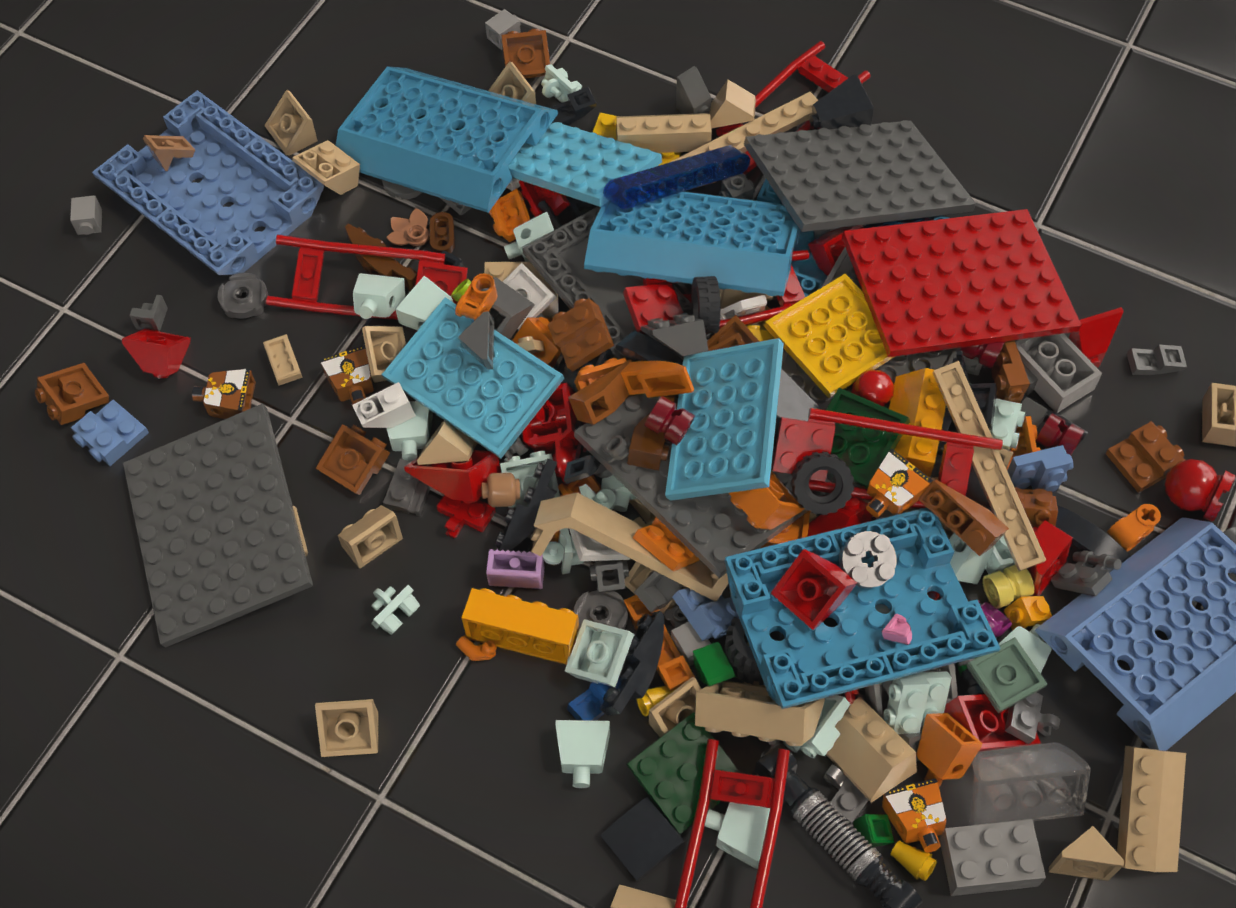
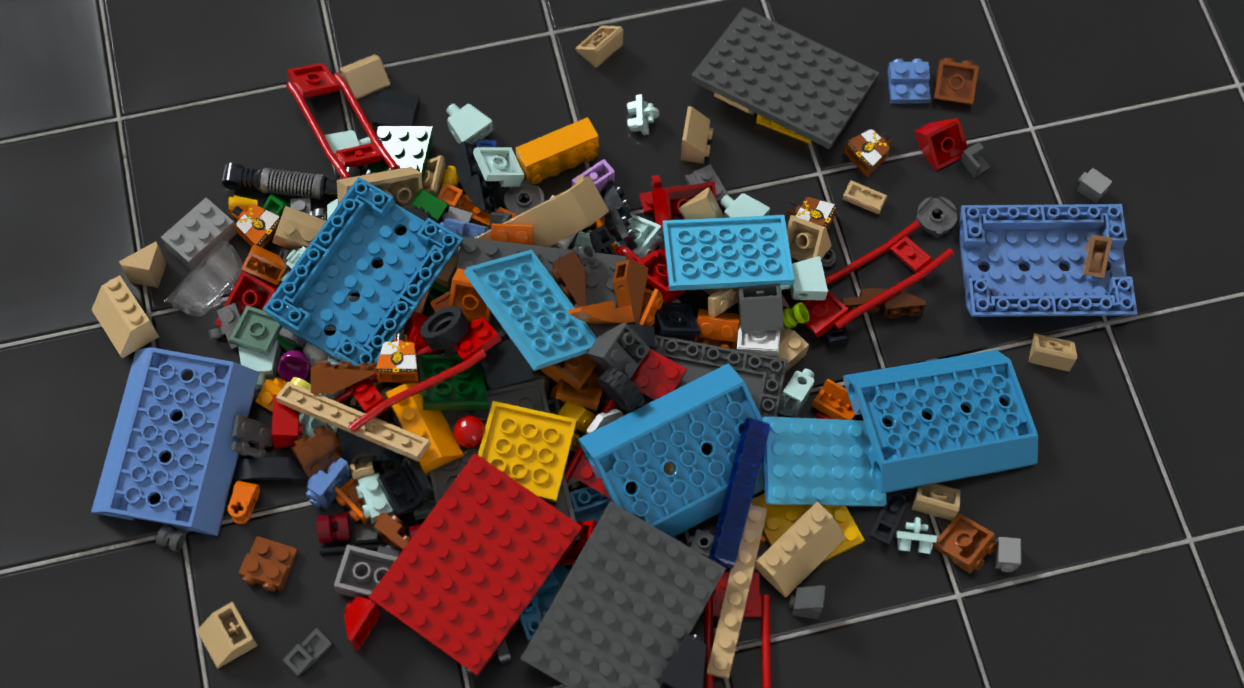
camera: 135 degrees right, 5 degrees up
tan slope [292,140,360,195] -> none
dark orange plate [316,424,390,495] -> none
white slope [352,382,416,428] -> none
light aqua torso [353,273,405,319] -> none
nougat plate [387,208,429,246] -> none
reddish brown plate [430,212,455,253] -> none
orange piece [455,273,498,321] -> none
dark grey slope [458,312,494,370] -> none
medium nougat head [481,473,520,507] -> none
dark orange plate [548,298,614,371] -> none
dark red wheel [644,396,695,446] -> none
tan slope [709,80,756,129] -> none
red slope [771,549,857,630] -> none
plate [839,531,897,588] -> none
bright pink tile [882,614,912,645] -> none
red tile [1165,459,1236,521] -> none

